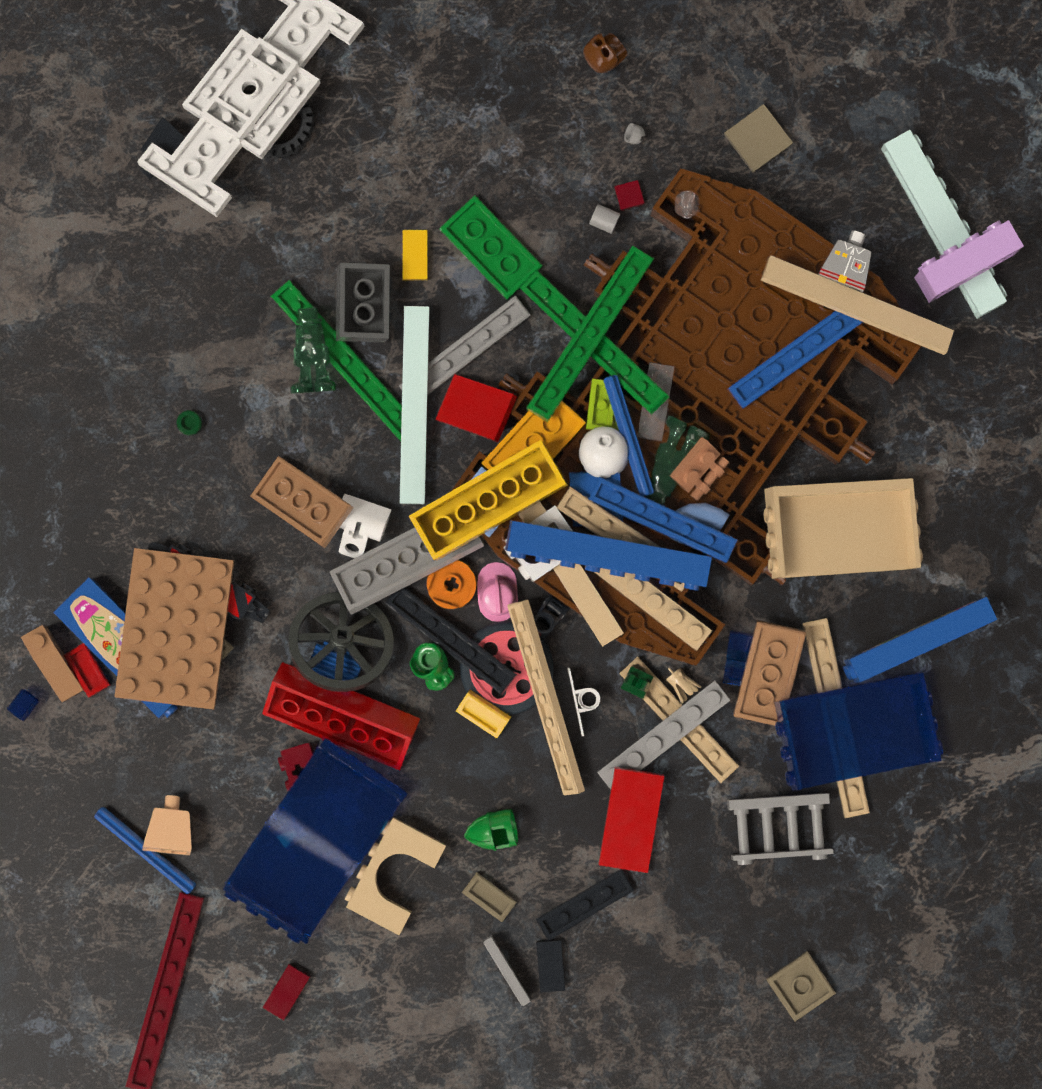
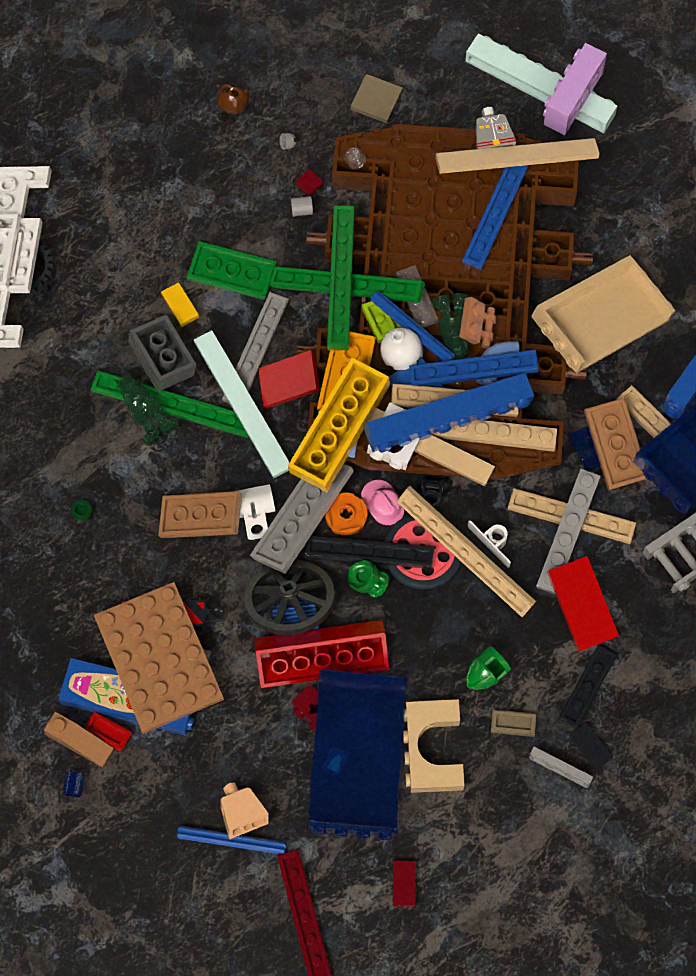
camera: 30 degrees left, 15 degrees down
yellow tile [456,690,511,738] -> none
dark green tile [620,666,654,699] -> none
tan piece [666,667,702,704] -> none

